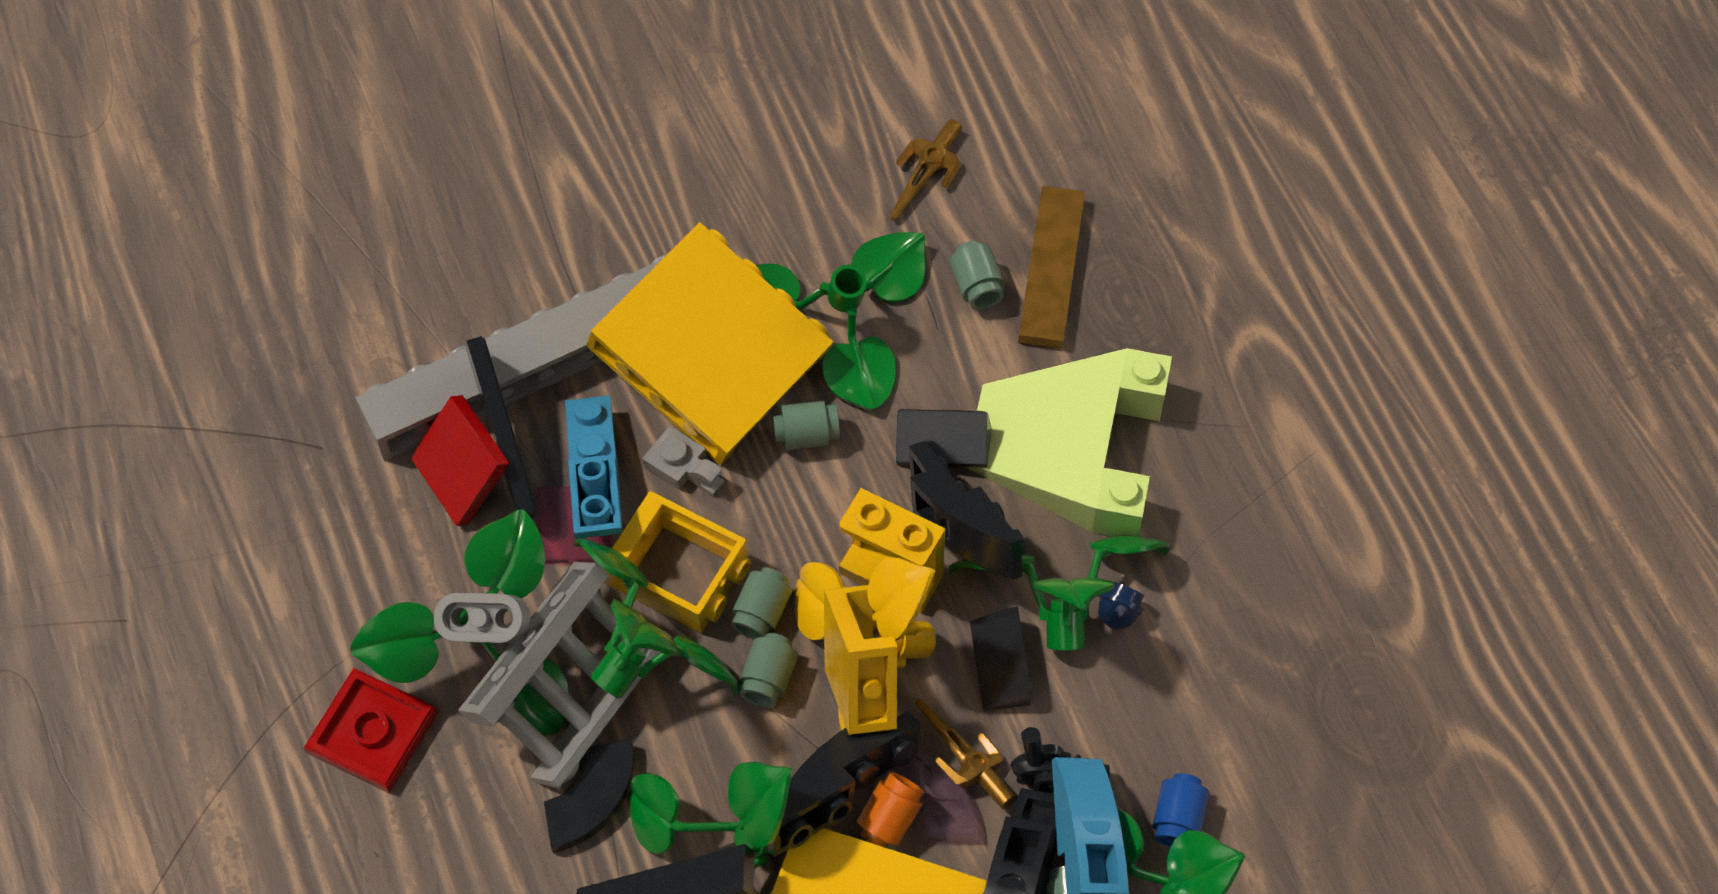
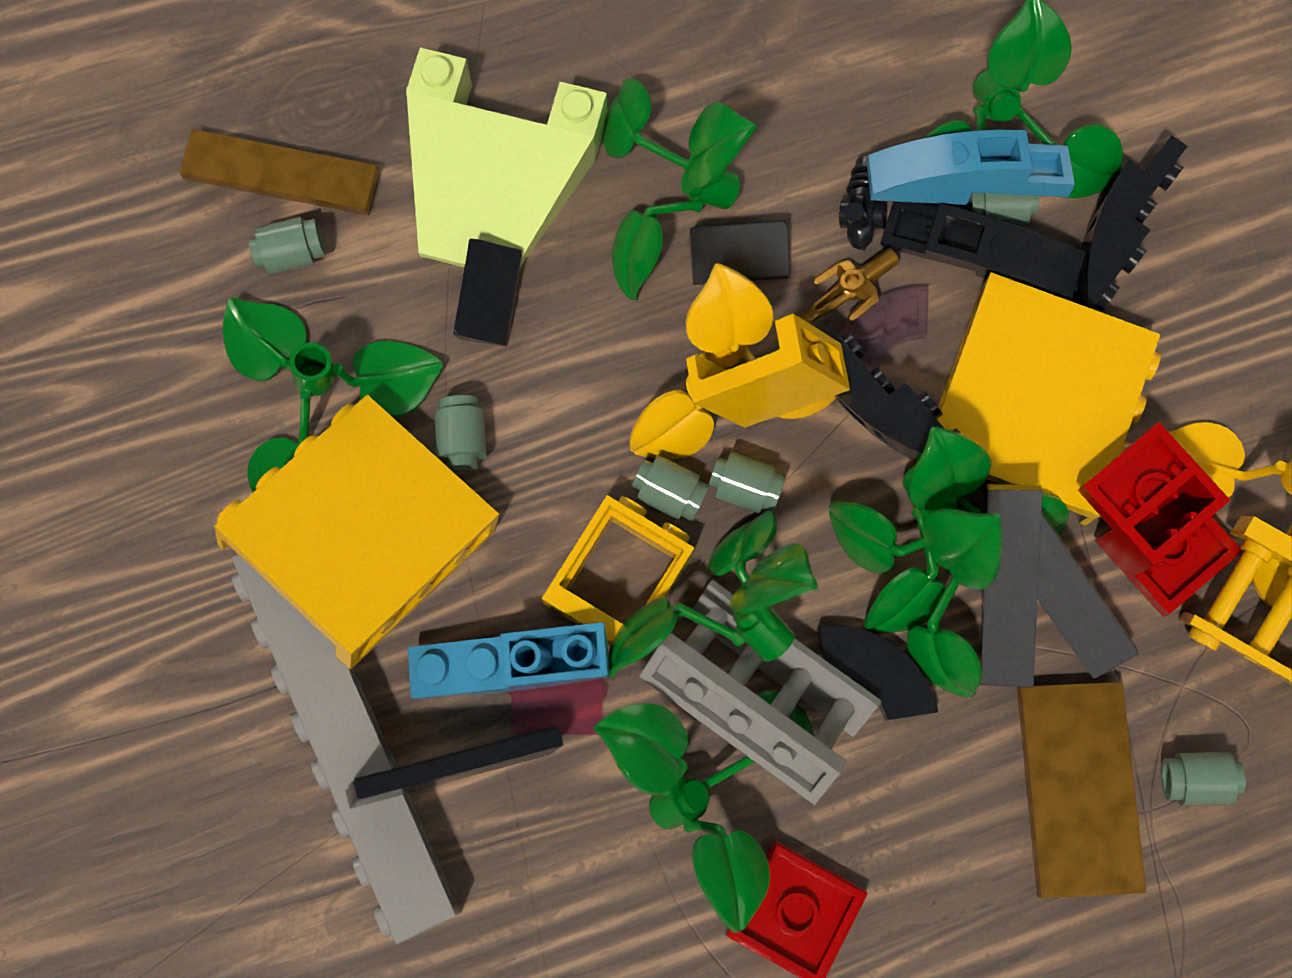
camera: 90 degrees left, 15 degrees up
red tile [411,395,509,526] -> none
light grey plate [434,593,530,643] -> none
light grey plate [642,426,725,496] -> none
yellow panel [839,488,945,614] -> none
orange brick [857,772,924,848] -> none
pearl gold piece [889,119,962,220] -> none
black slope [909,441,1026,579] -> none
dark blue plate [1098,582,1144,629] -> none
blue brick [1152,773,1210,848] -> none
none -> green plant [828,501,1002,698]

